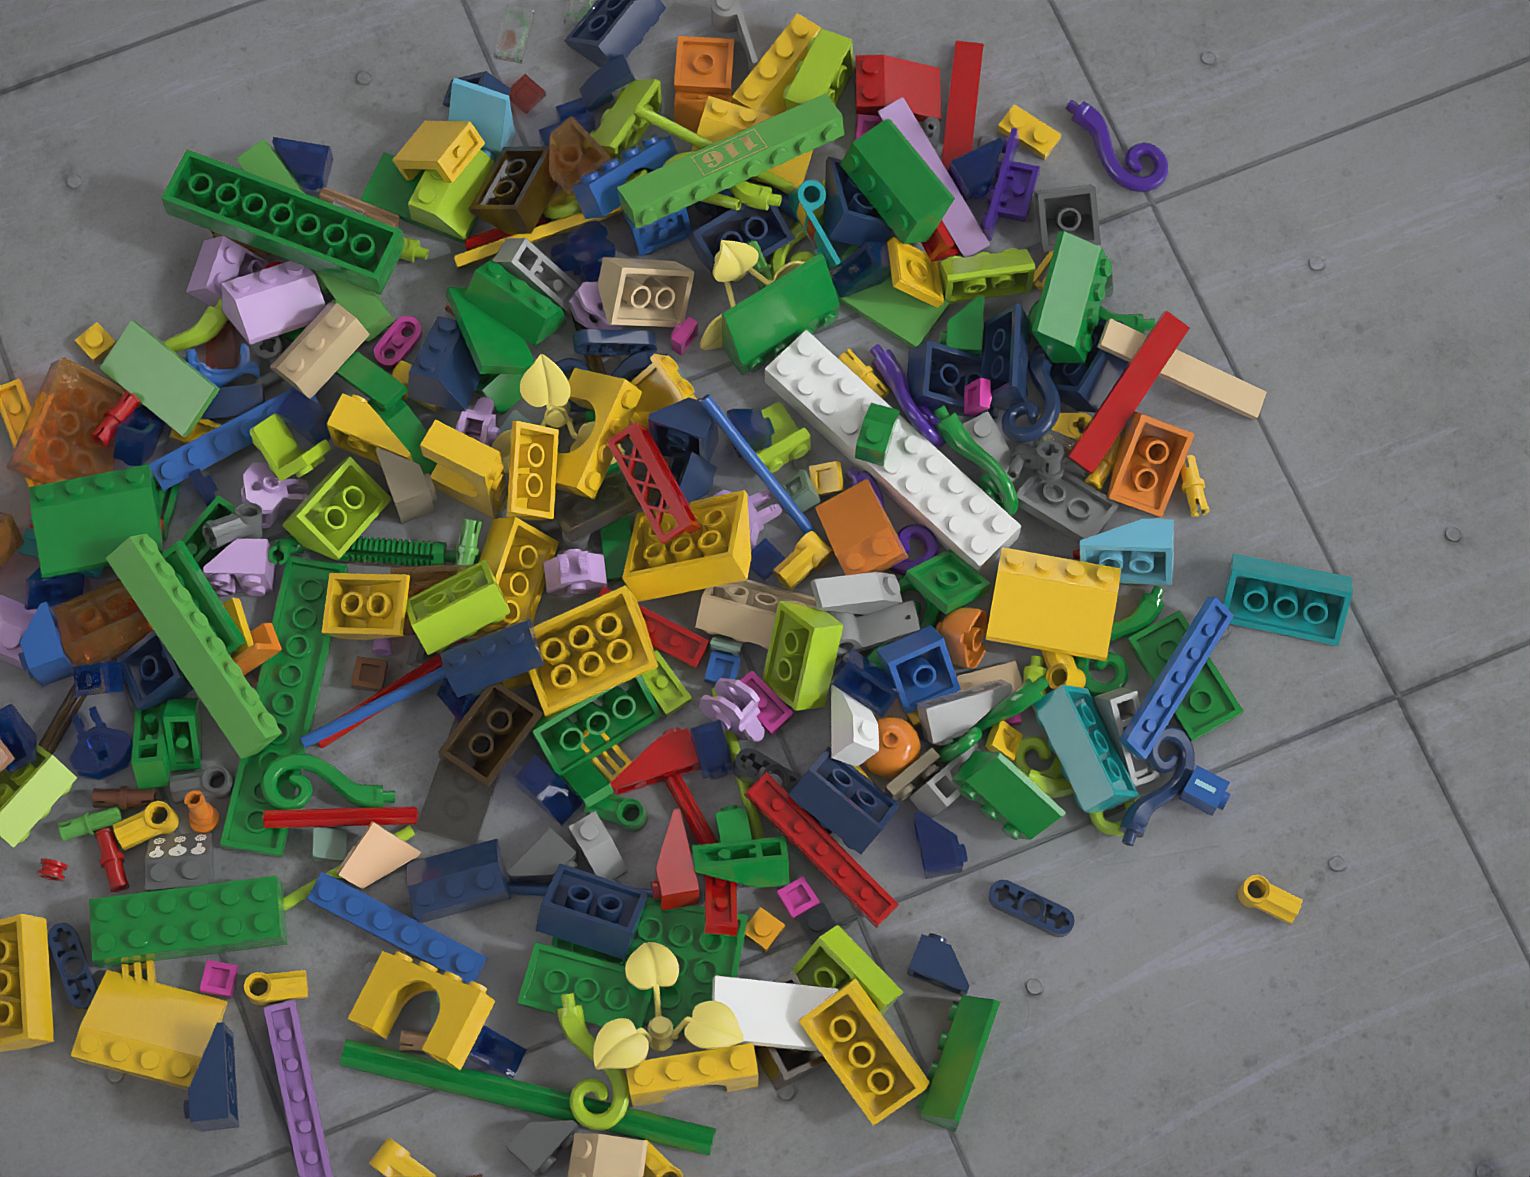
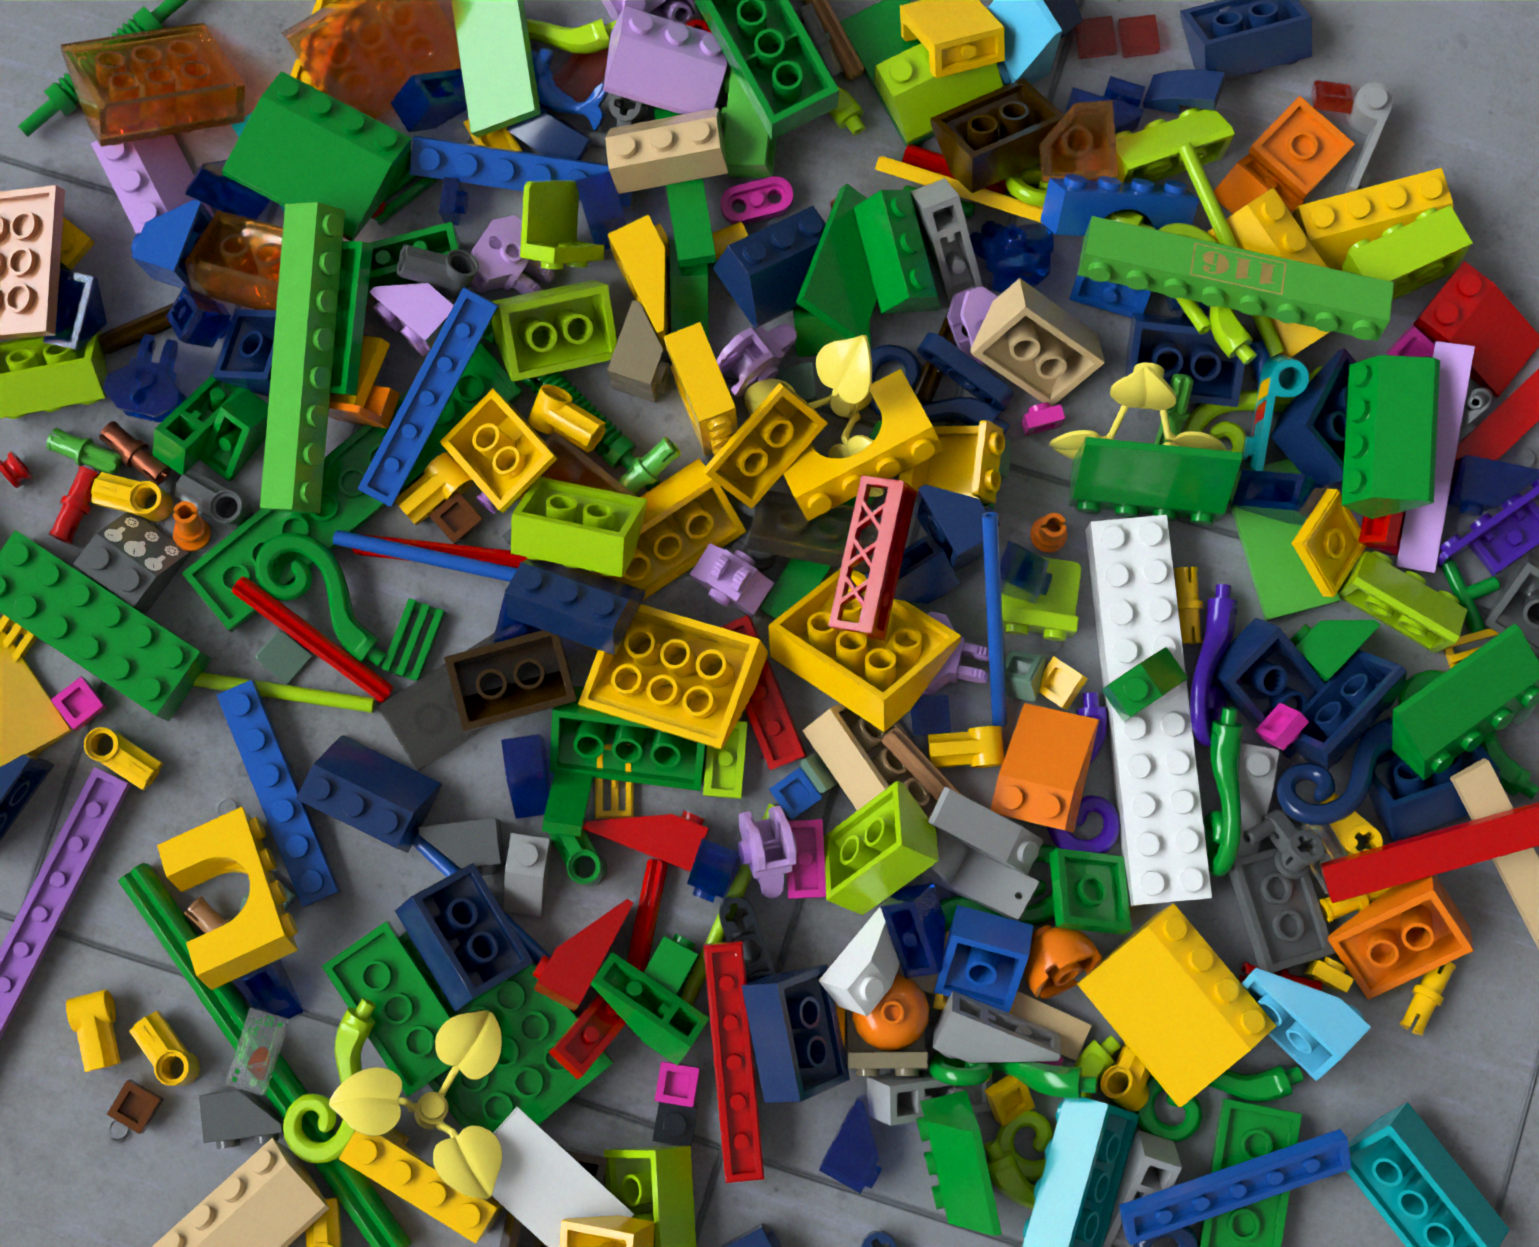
camera: 45 degrees right, 10 degrees up
red pin [90,391,140,447] -> none
light nougat slope [336,821,421,889] -> none
light orange plate [745,907,785,952] -> none
none -> yellow piece [129,1011,200,1086]
none -> clear tile [225,1007,290,1096]
none -> blue plate [357,287,499,507]
none -> green tile [381,598,446,683]
none -> yellow piece [395,452,473,526]
none -> yellow piece [528,384,606,453]
none -> medium nougat axle [882,727,962,802]
none -> orange pin [1030,513,1067,553]
none -> clear red tile [1117,14,1161,58]
none -> yellow plate [1304,957,1354,993]
none -> clear red tile [1311,80,1353,114]
none -> green piece [1441,560,1501,633]

